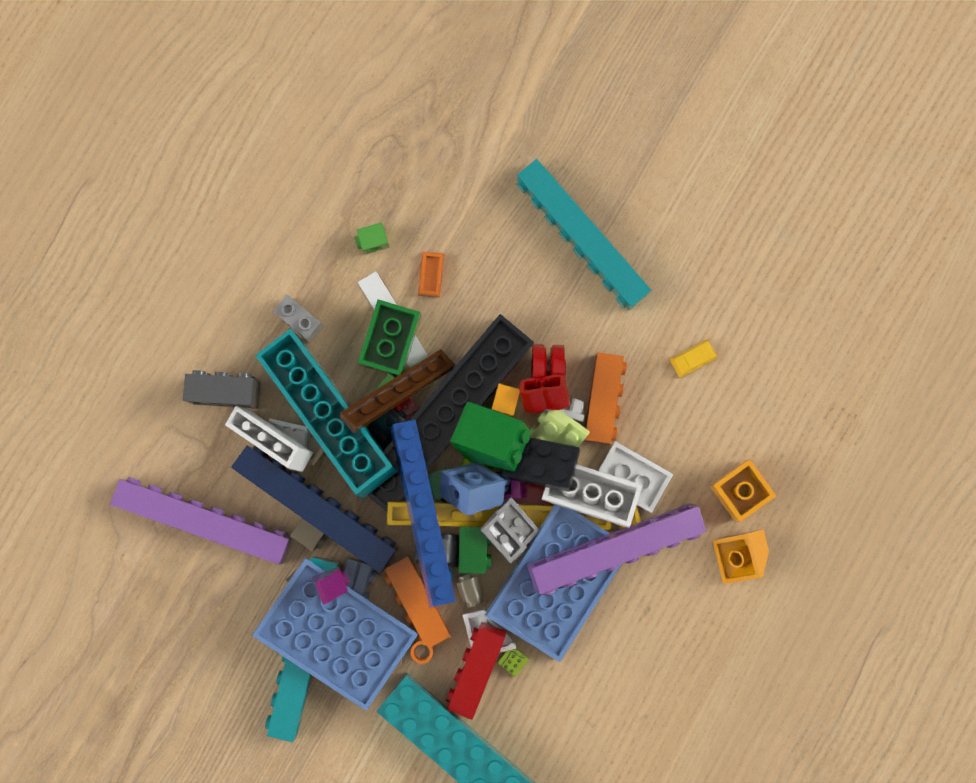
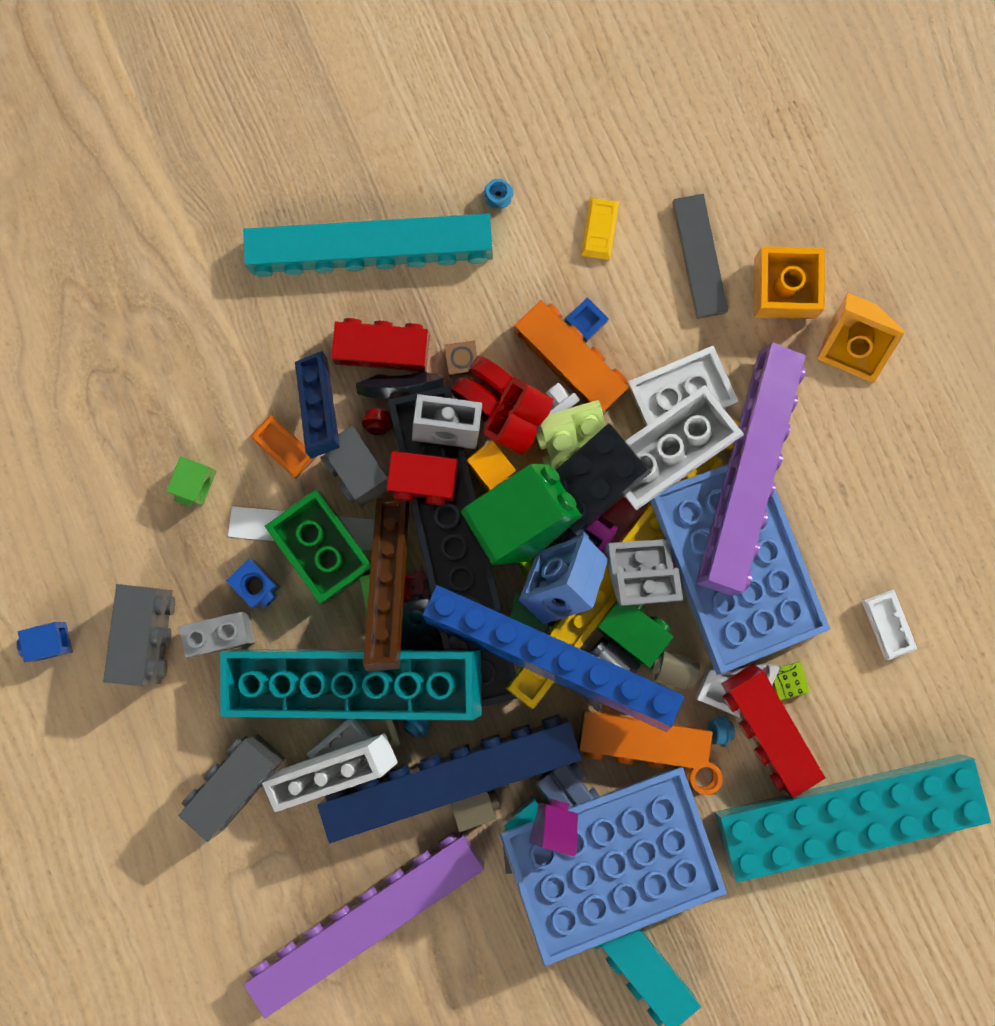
camera: 45 degrees left, 0 degrees up
none -> blue brick [17,622,73,662]
none -> dark grey brick [103,584,176,686]
none -> blue brick [226,559,281,608]
none -> dark blue tile [295,351,340,459]
none -> dark grey brick [320,425,388,506]
none -> red brick [331,318,430,372]
none -> black tile [356,371,444,399]
none -> red plate [361,409,393,435]
none -> red brick [387,451,458,506]
none -> dark azure plate [402,719,432,739]
none -> light grey brick [412,394,482,449]
none -> medium nougat tile [445,340,477,377]
none -> dark azure plate [483,179,513,208]
none -> blue plate [565,297,609,343]
none -> dark grey tile [672,194,728,319]
none -> dark azure plate [708,716,735,747]
none -> white plate [862,590,918,660]

